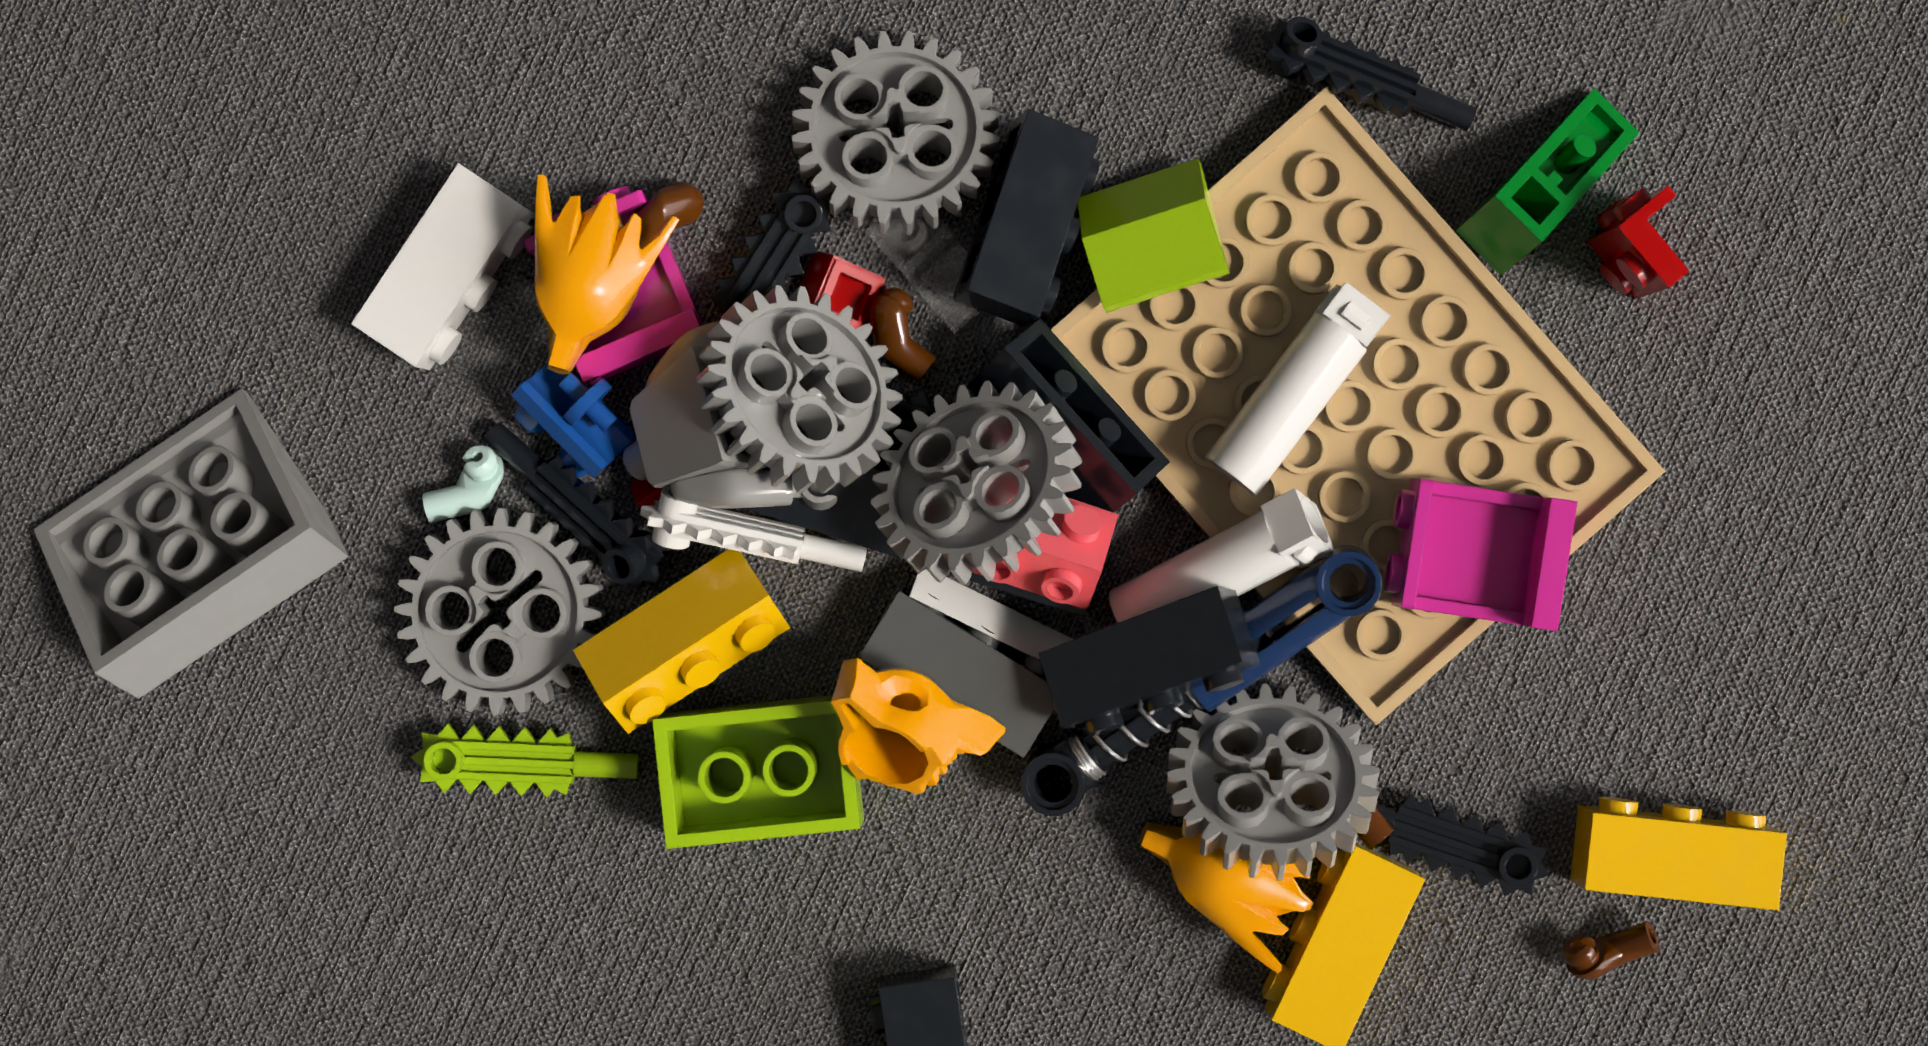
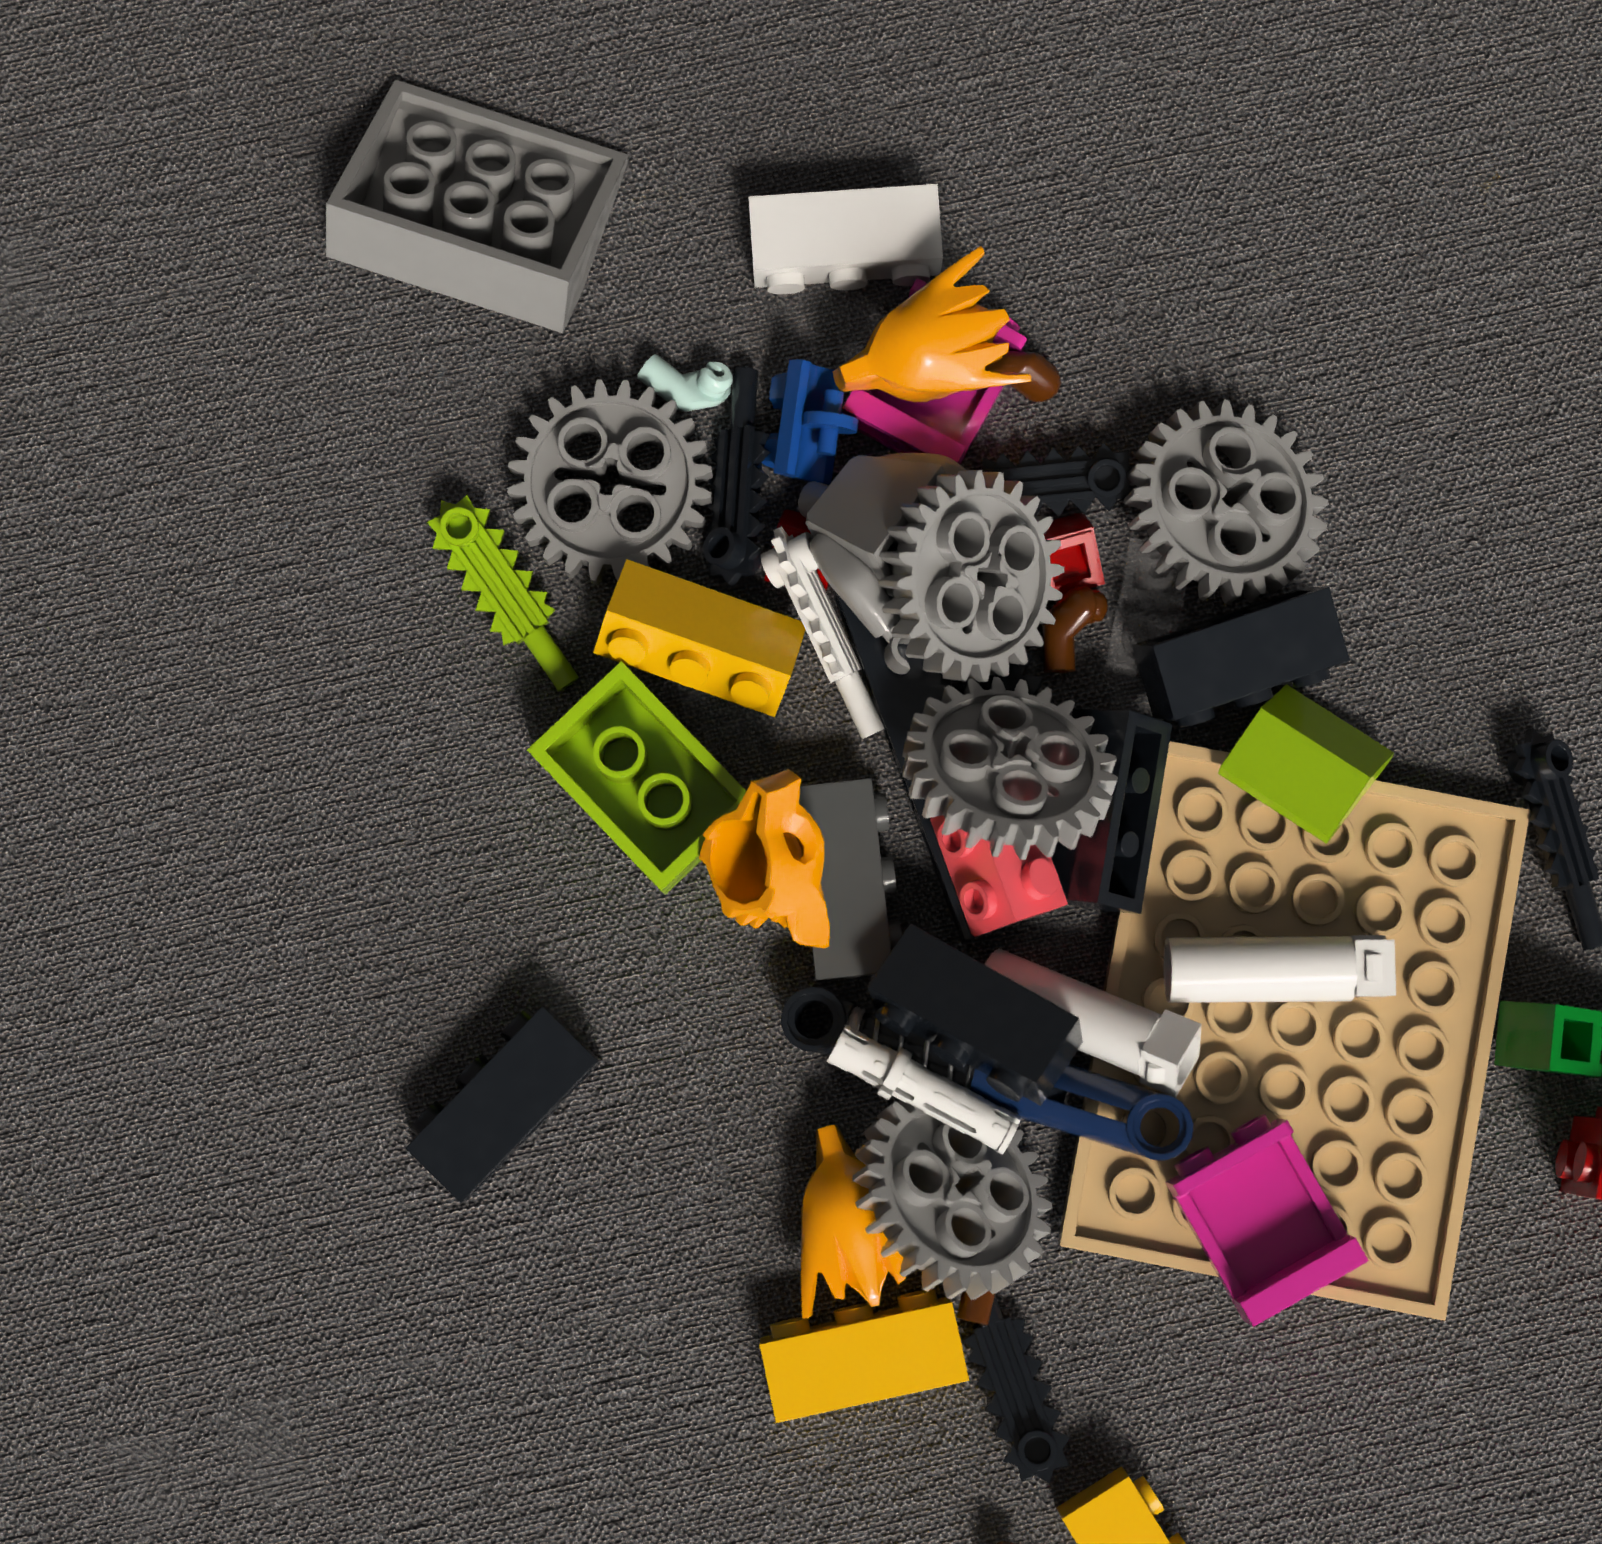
camera: 60 degrees right, 5 degrees down
white sticker [909,569,1074,660] -> none
none -> white pin [827,1024,1022,1154]

